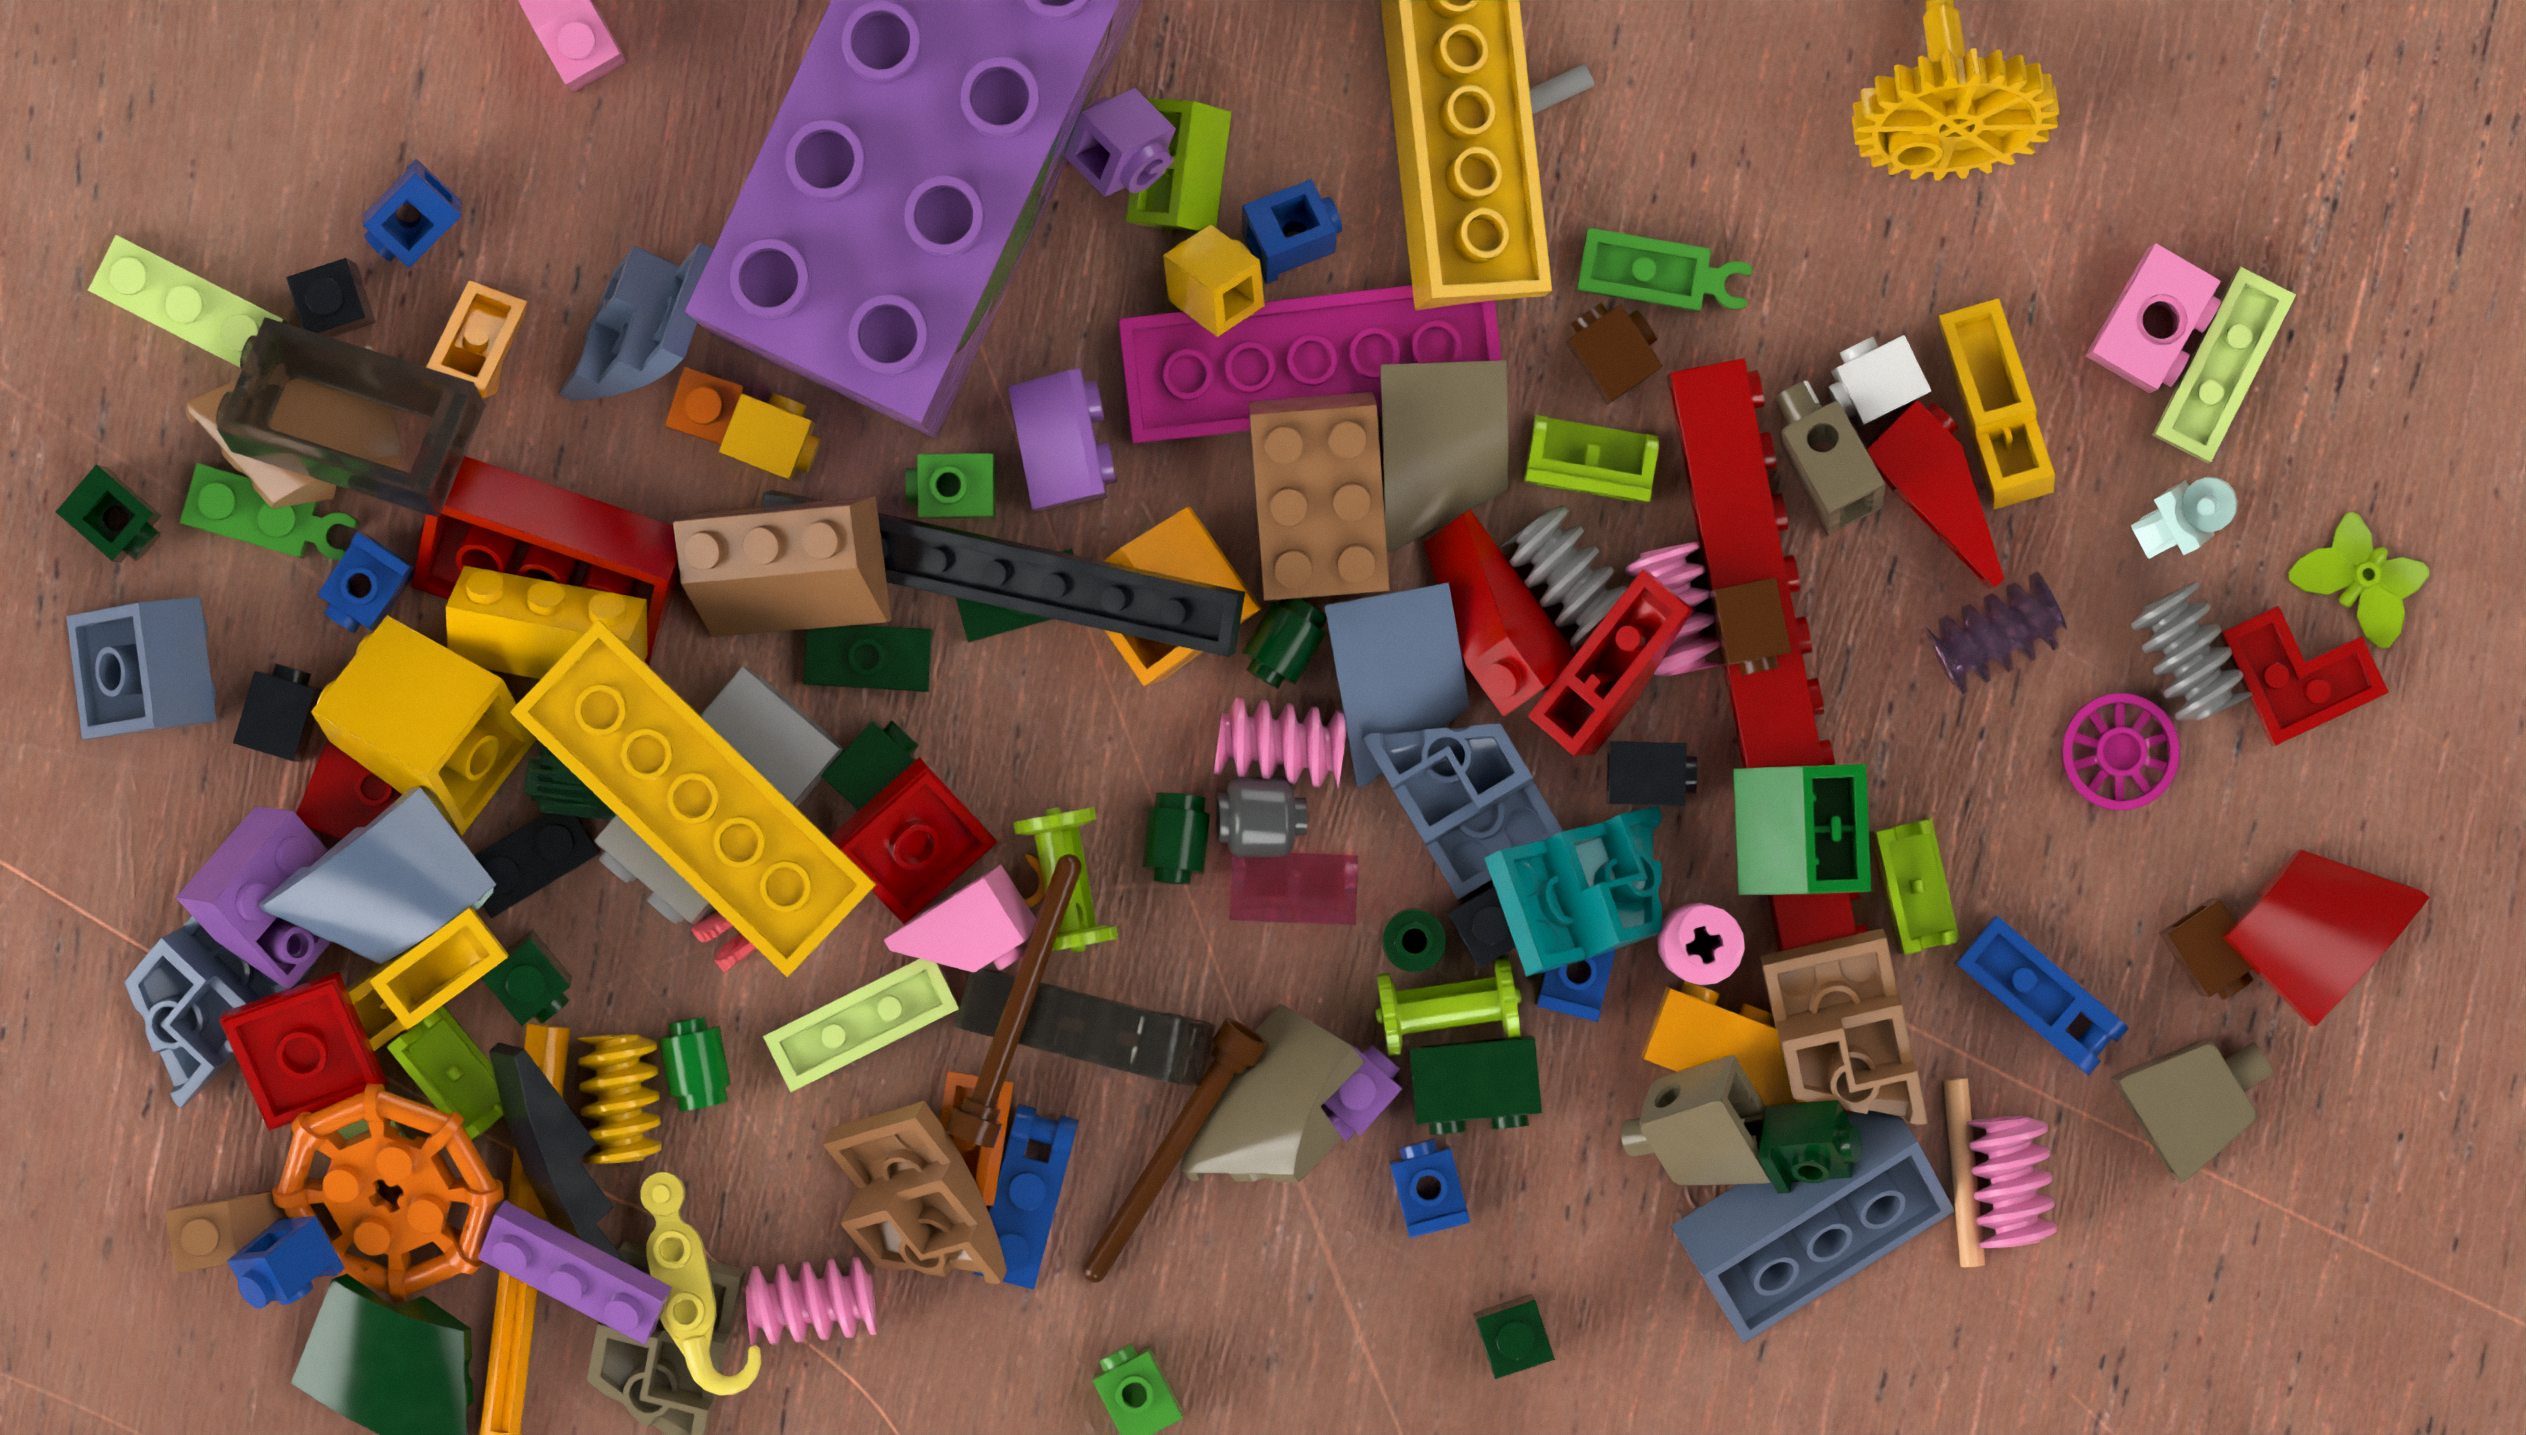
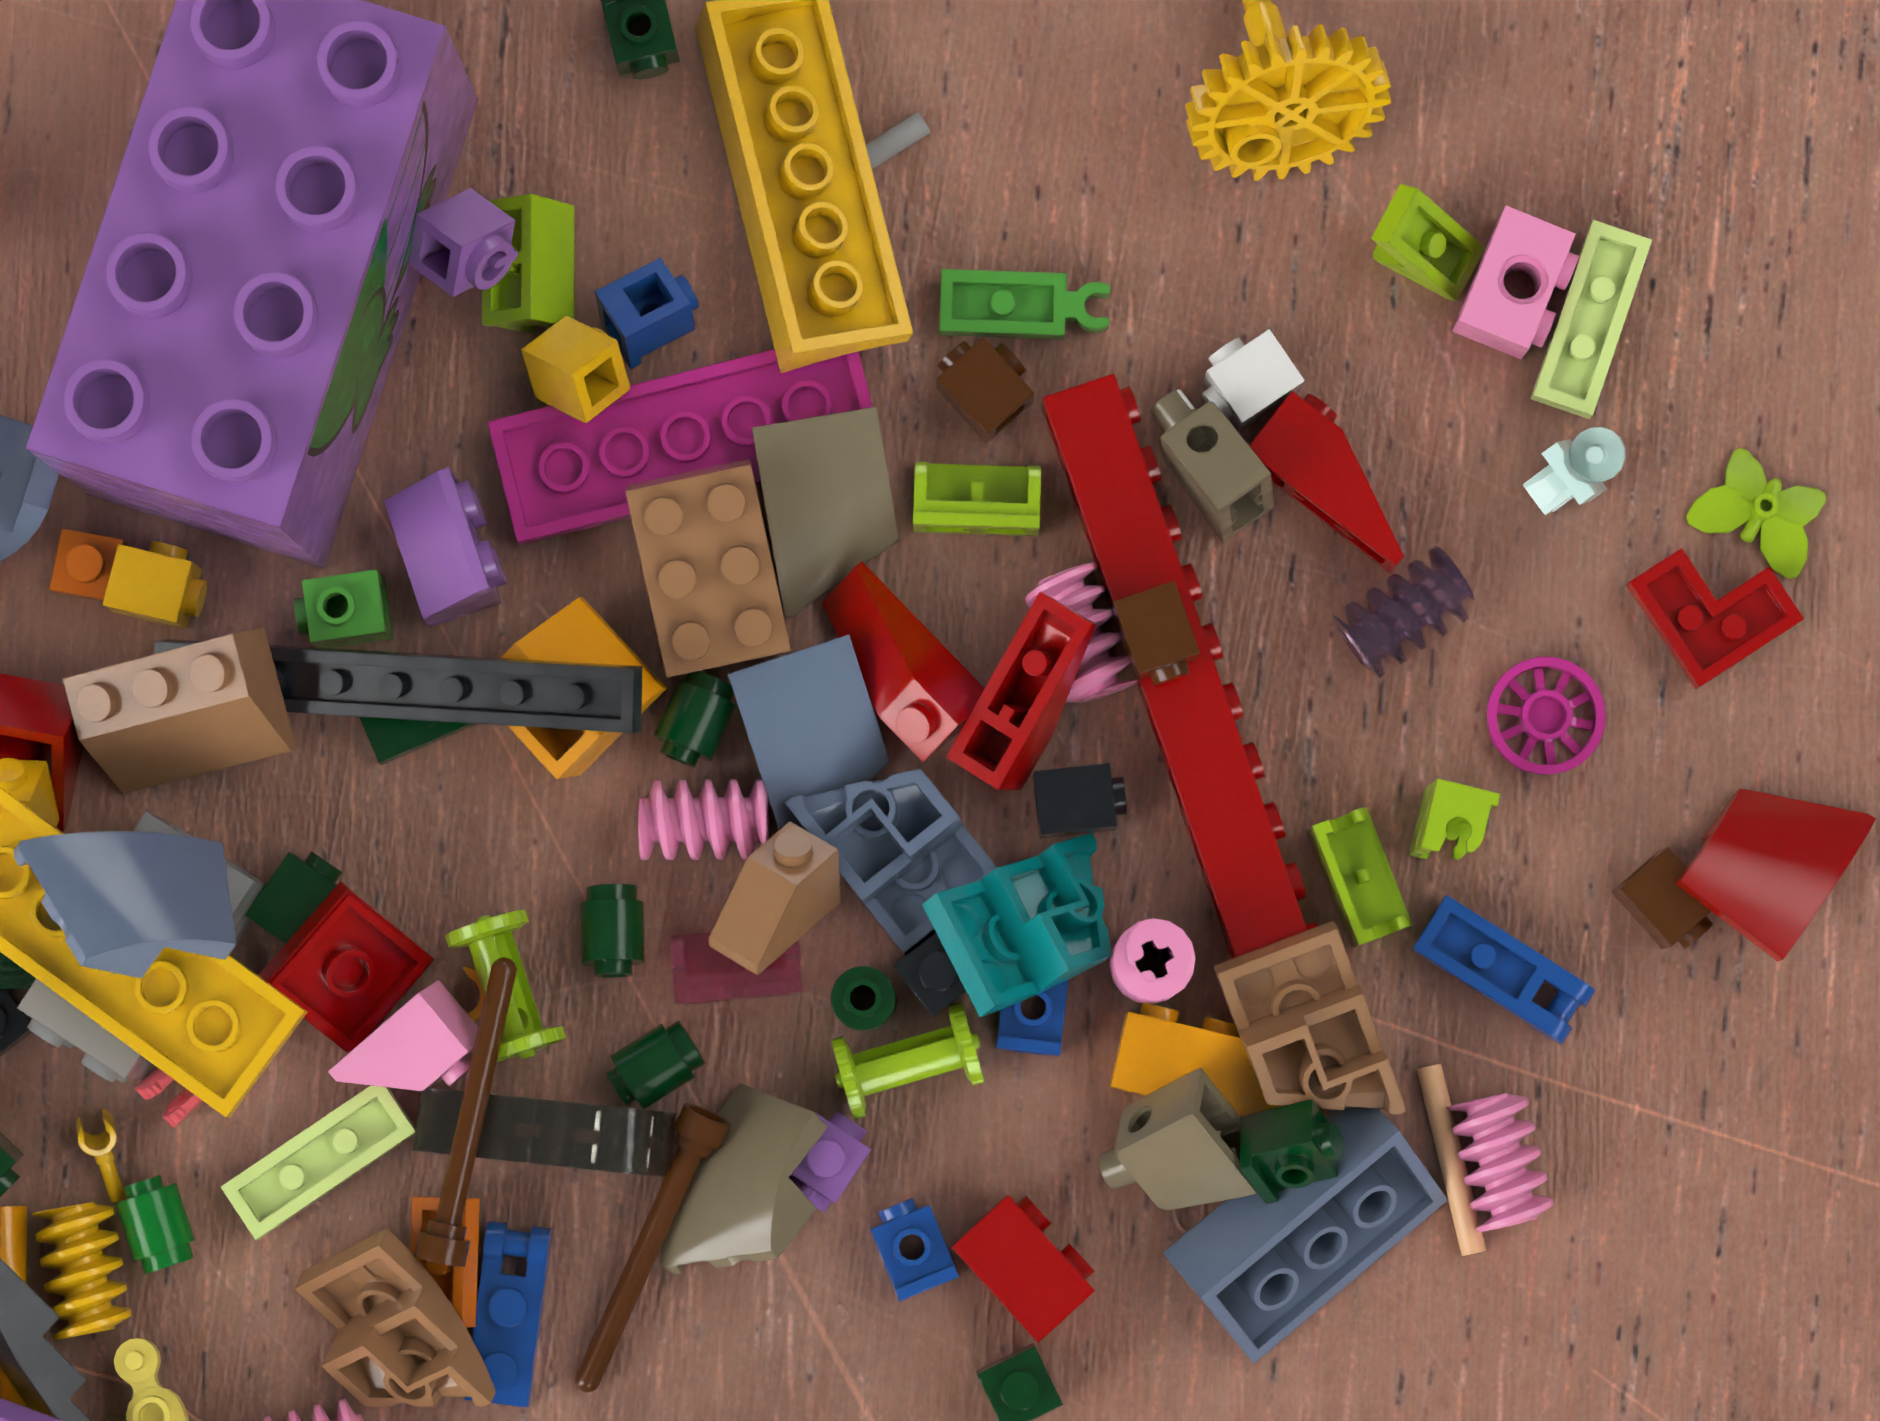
camera: 10 degrees left, 5 degrees down
dark green plate [803,625,933,692] -> none
dark grey head [1216,777,1308,858] -> none
dark green brick [1408,1035,1542,1135] -> none
light grey piece [1499,505,1627,648] -> none
green slope [1733,764,1871,895] -> none
yellow slope [1939,298,2055,510] -> none
dark tan torso [2111,1039,2274,1183] -> none
light grey piece [2131,581,2252,721] -> none
none -> sand blue slope [13,831,236,978]
none -> yellow hand [76,1109,126,1203]
none -> dark green brick [606,1020,706,1109]
none -> medium nougat slope [709,821,841,975]
none -> red brick [951,1194,1095,1343]
none -> lime slope [1371,184,1485,302]
none -> lime hinge [1408,778,1501,860]

